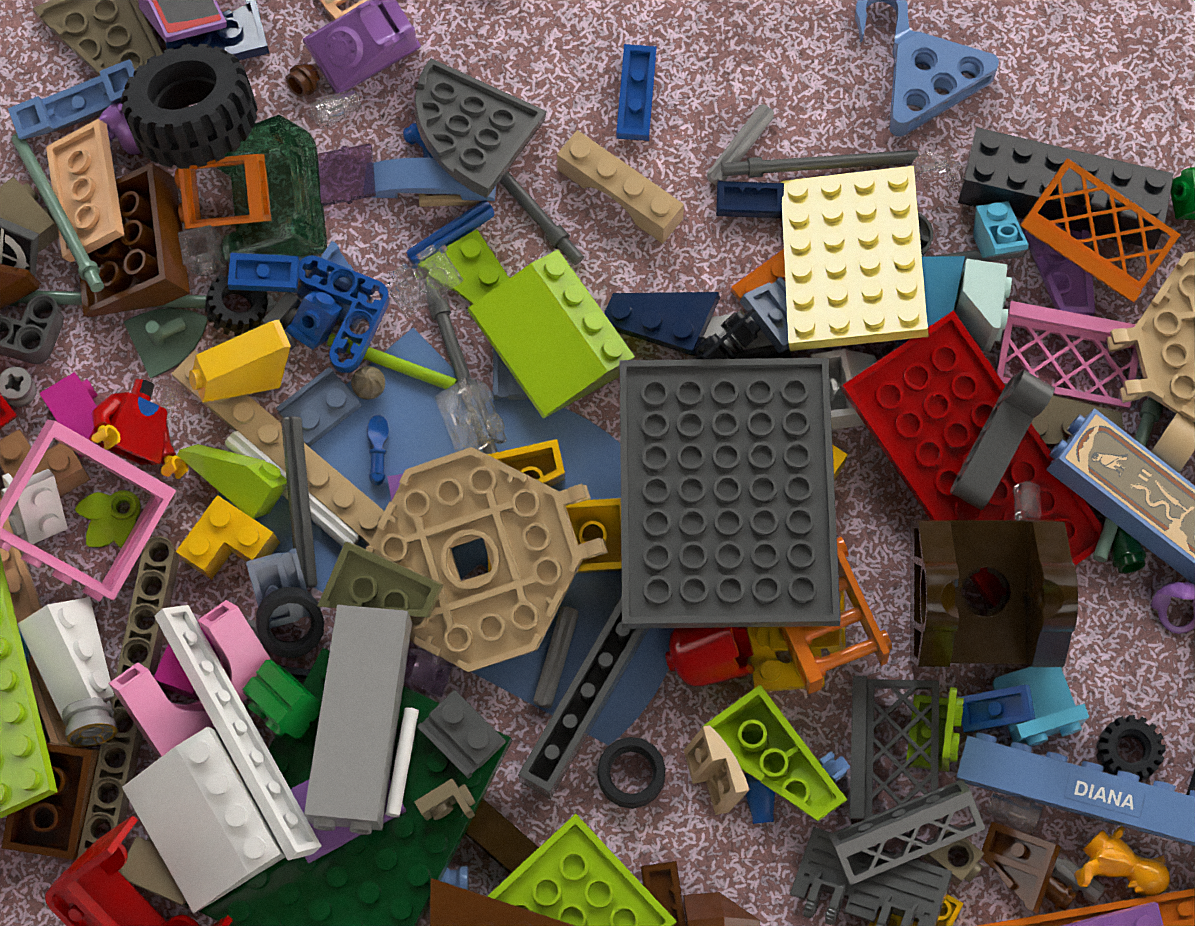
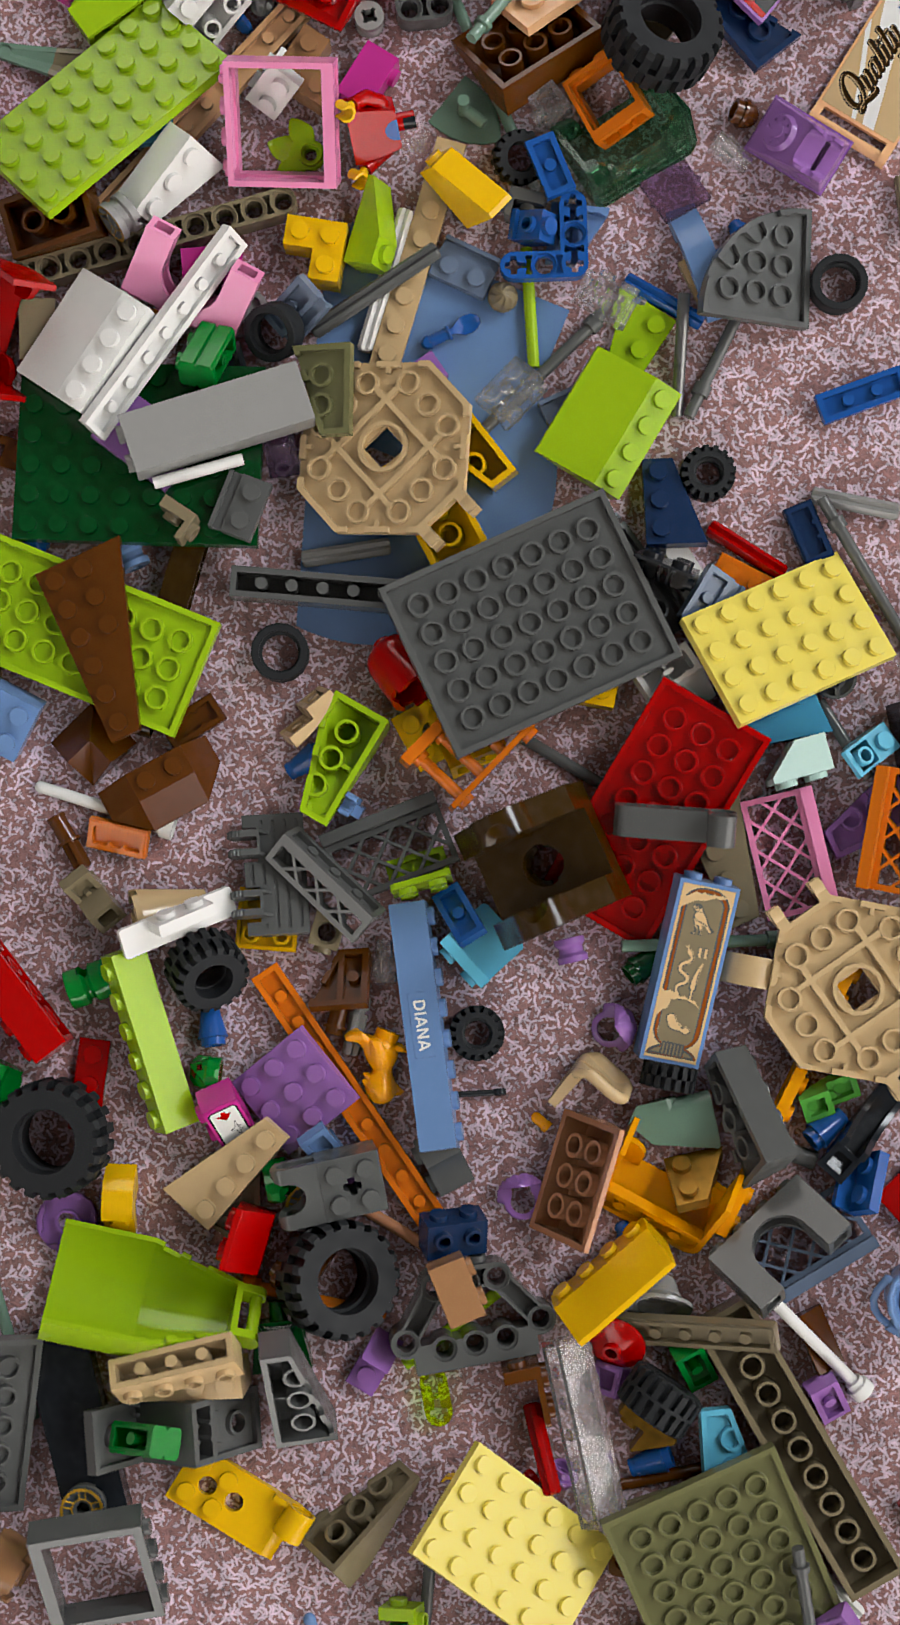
camera: 60 degrees right, 15 degrees up
tan arch [557,130,684,244] -> none
clear slope [1013,481,1041,520] -> none
none -> dark grey bar [522,737,603,789]
none -> medium lavender wheel [553,935,589,965]
none -> flat silver bar [671,293,690,417]
none -> black tyre [679,444,737,503]
none -> red axle [705,520,788,578]
none -> black tyre [810,253,868,315]

